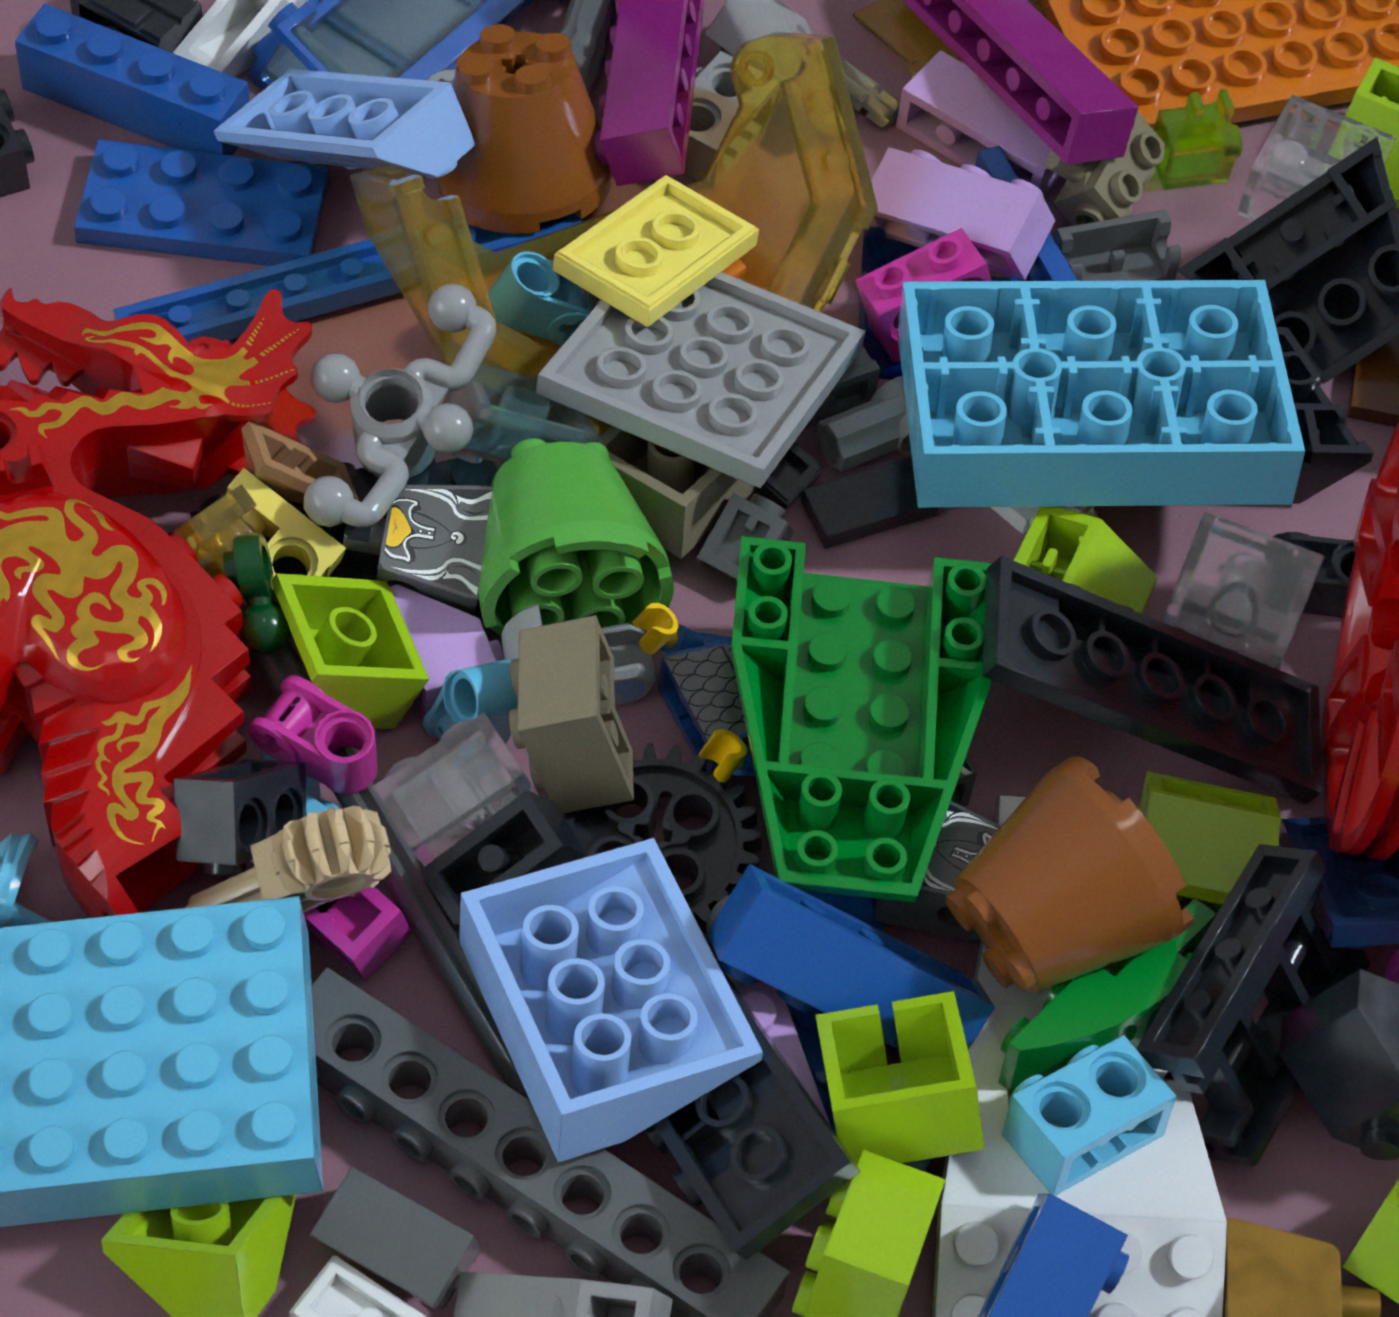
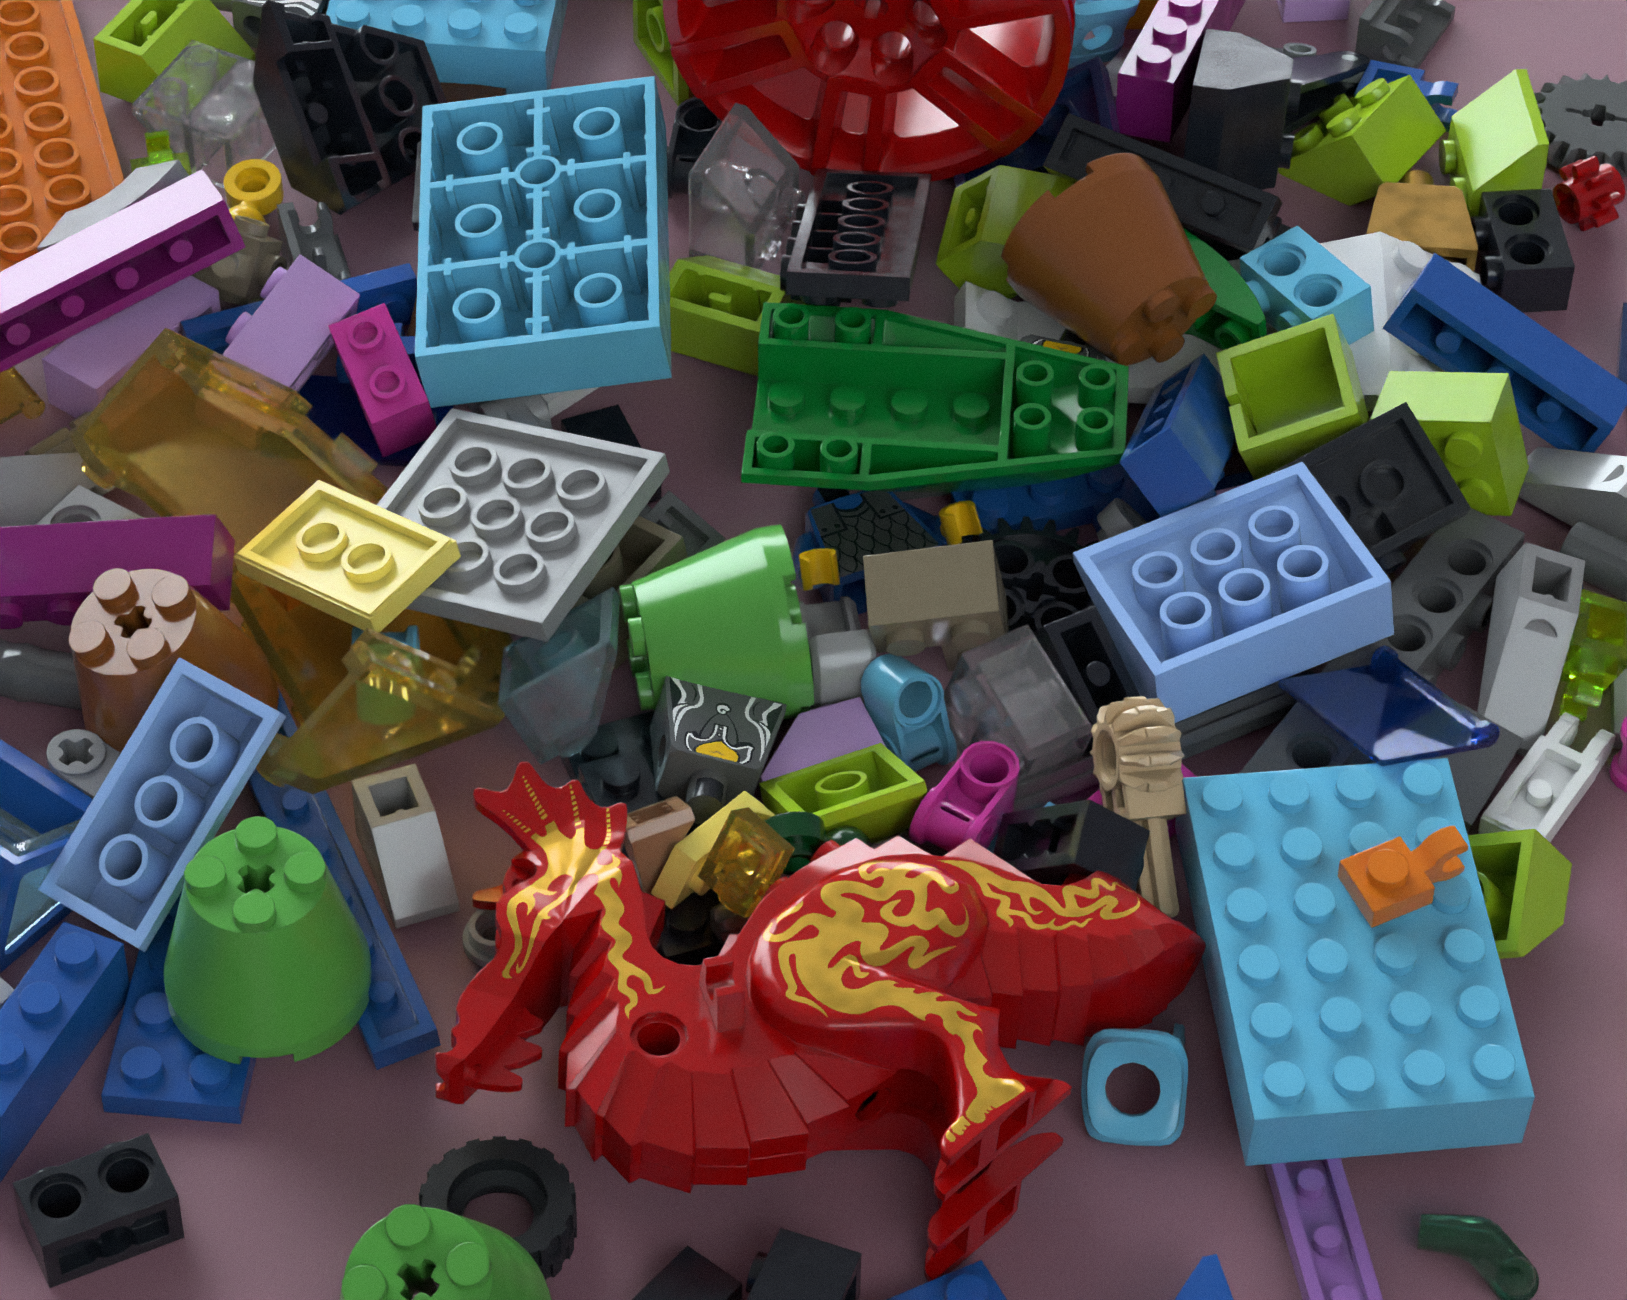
camera: 85 degrees left, 10 degrees down
light grey wheel [303,283,497,527] -> none
none -> tile [36,159,189,252]
none -> bright green cone [163,816,372,1064]
none -> yellow plate [223,159,284,223]
none -> light grey slope [351,763,460,929]
none -> clear blue piece [1278,645,1500,766]
none -> orange plate [1338,826,1468,928]

